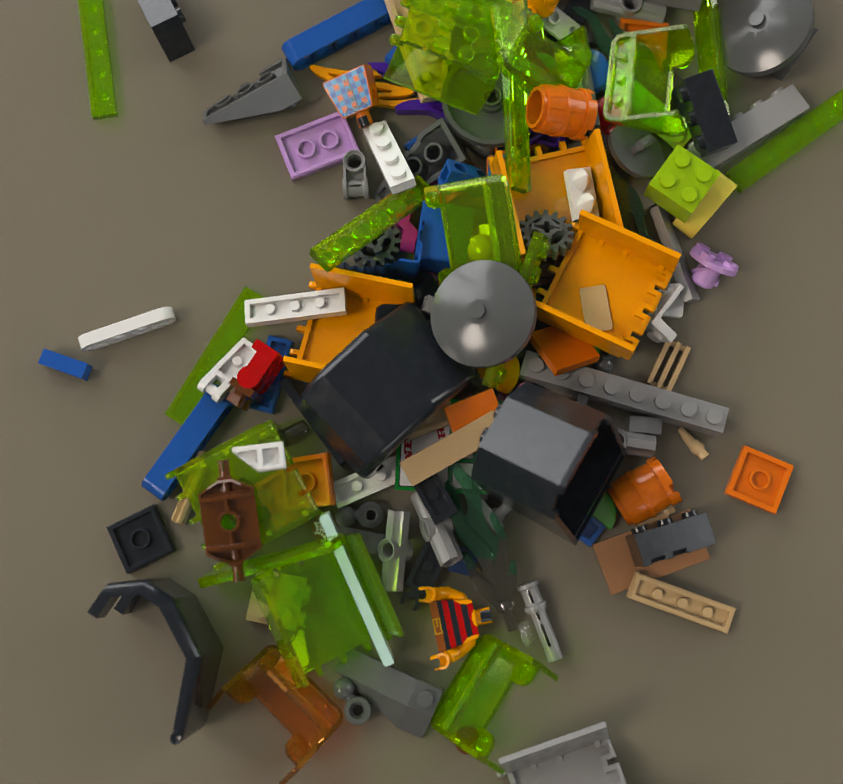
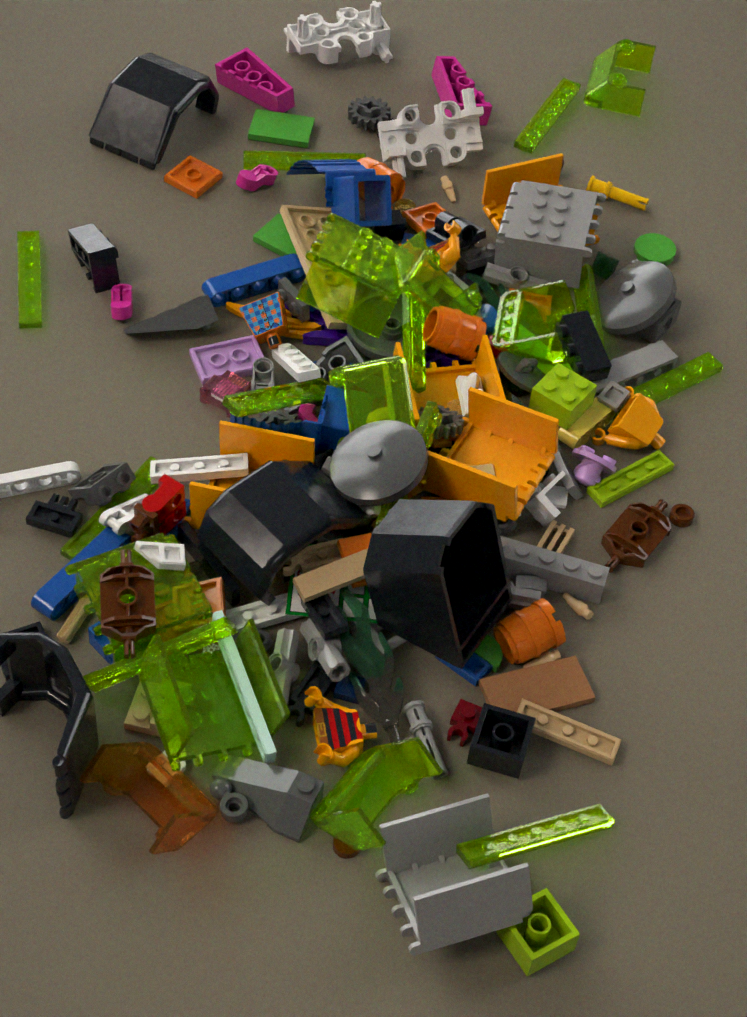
camera: 10 degrees left, 30 degrees down
black wedge [625,509,717,567] -> none
orange plate [724,445,794,515] -> none
none -> black hinge [26,493,83,538]
none -> dark grey plate [68,462,136,507]
none -> dark pink piece [111,284,133,320]
none -> clear pink piece [199,370,251,418]
none -> dark grey plate [277,277,310,323]
none -> dark red plate [447,699,482,747]
none -> clear neon green tile [456,803,615,869]
none -> black brick [466,703,536,779]
none -> lime tile [586,450,675,508]
none -> light orange torso [592,386,666,450]
none -> light grey tile [598,380,631,413]
none -> reddish brown plate [601,499,672,573]
none -> reddish brown tile [669,504,695,528]

